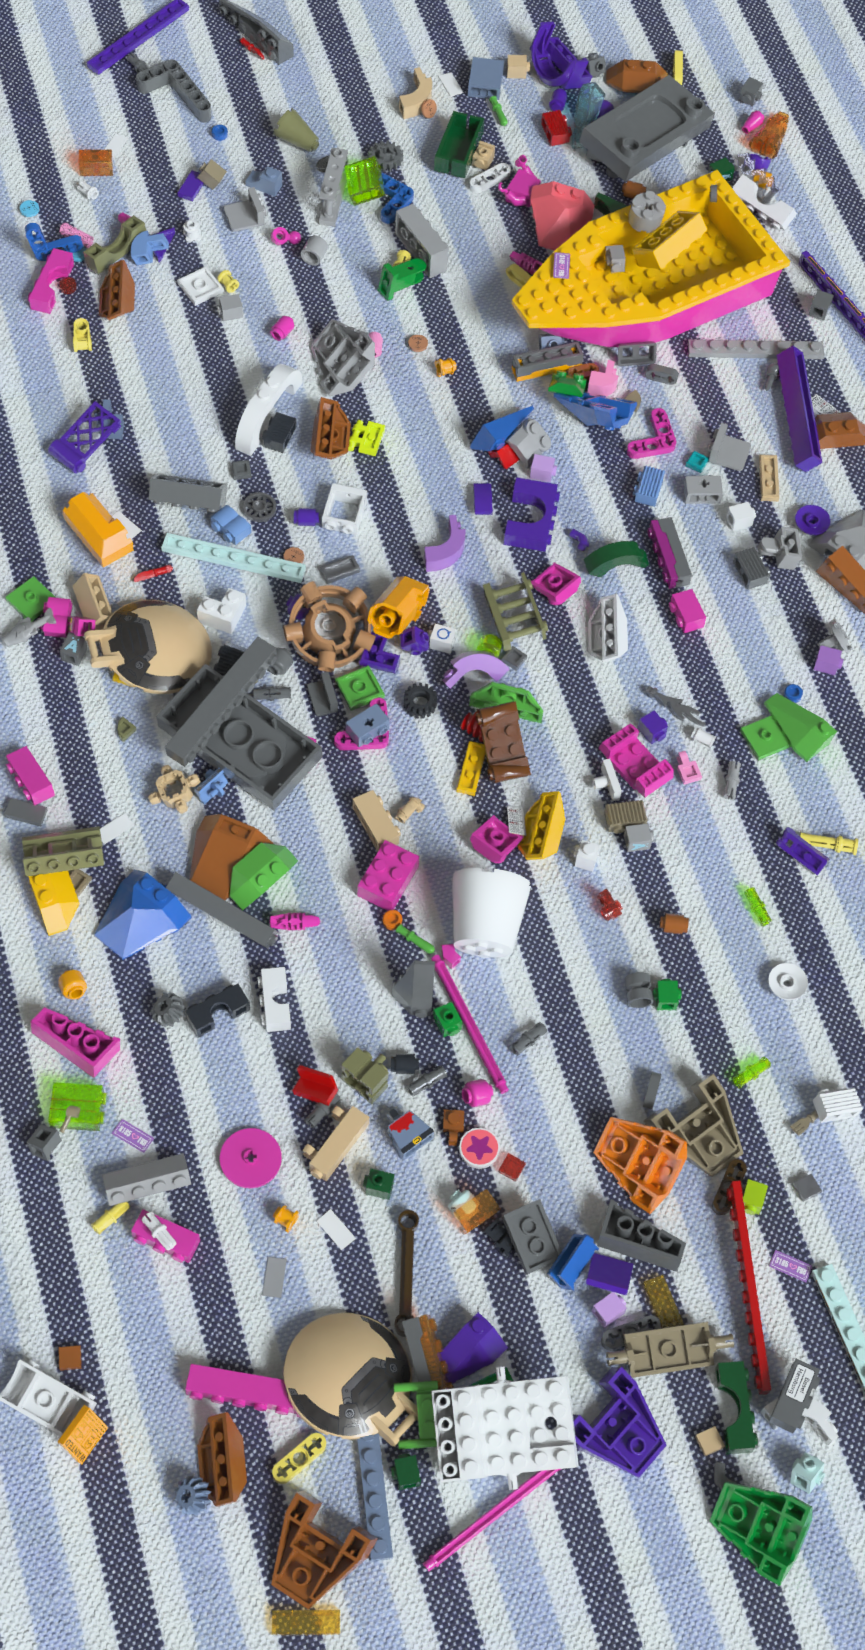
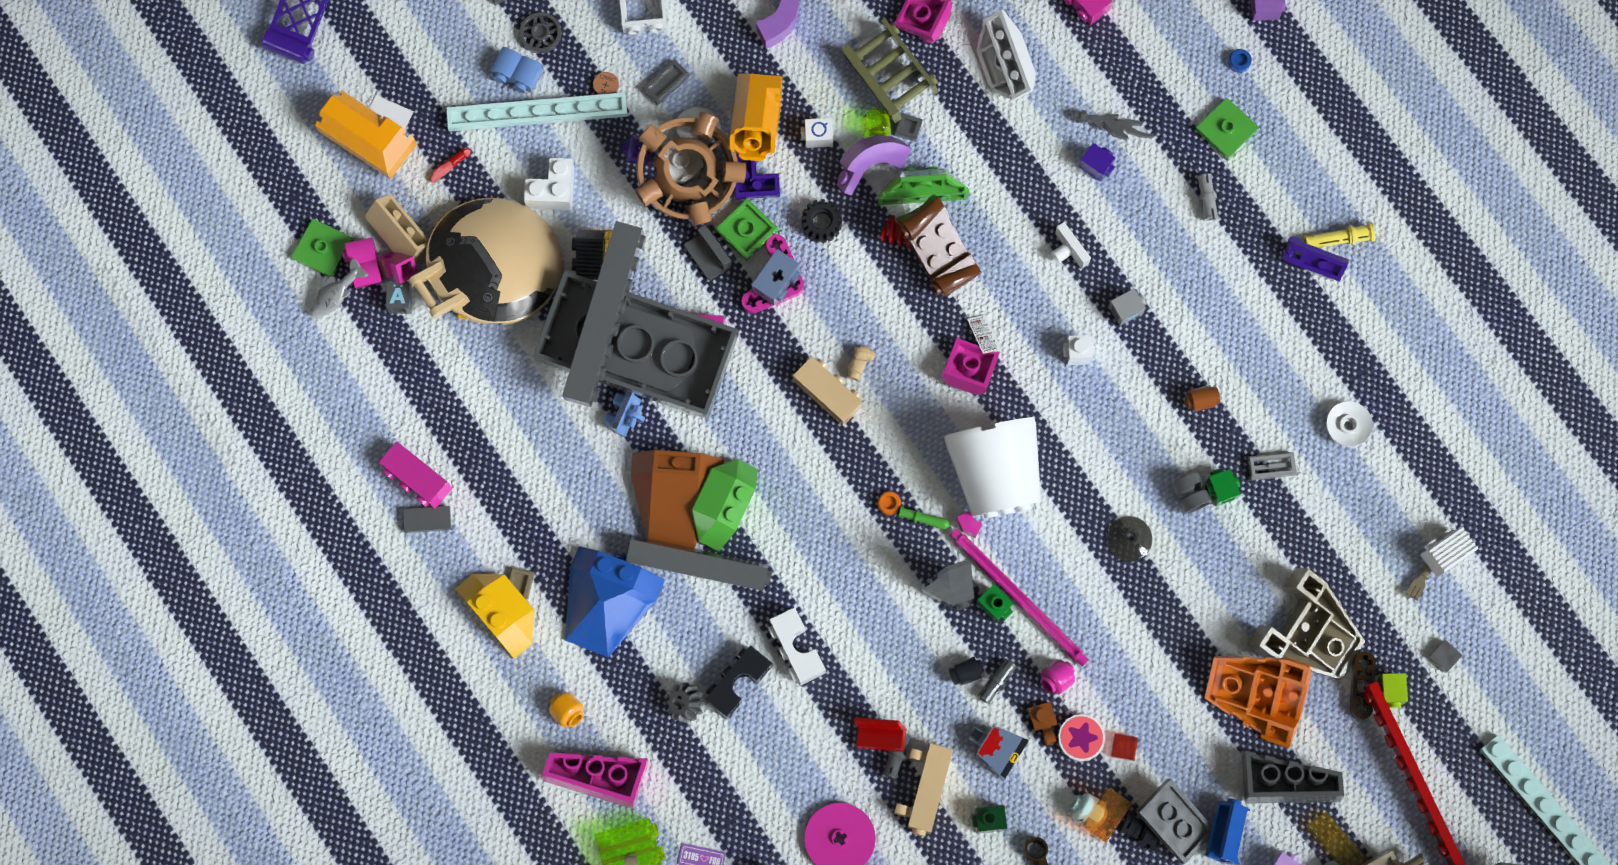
camera: 15 degrees left, 15 degrees up
olive fence [22,826,104,876] -> none
white sticker [100,813,135,845] -> none
olive tile [117,716,136,742] -> none
tan piece [148,765,200,814] -> none
dark grey brick [149,474,228,512] -> none
dark grey pin [253,686,291,701] -> none
dark grey head [267,648,293,675] -> none
dark pink hinge [270,913,320,930] -> none
dark purple brick [294,508,320,527] -> none
olive brick [341,1047,389,1104] -> none
dark pink piece [357,840,419,911] -> none
dark purple brick [400,626,429,655] -> none
yellow tile [456,741,486,796] -> none
dark grey pin [510,1022,547,1056] -> none
yellow wedge [517,791,565,860] -> none
dark purple tile [586,1253,634,1295] -> none
clear red plate [597,889,623,921] -> none
dark pink plate [599,723,674,798] -> none
dark tan brick [604,800,648,834] -> none
dark grey beam [643,1071,662,1110] -> none
bright pink plate [677,751,702,785] -> none
white pin [691,727,716,747] -> none
clear neon green pin [732,1056,771,1089] -> none
clear neon green pin [744,887,772,926] -> none
bright green wedge [764,693,837,762] -> none
medium lavender sticker [769,1250,812,1282] -> none
none -> clear smoke dish [1106,516,1152,562]
none -> light grey tile [1247,452,1297,481]

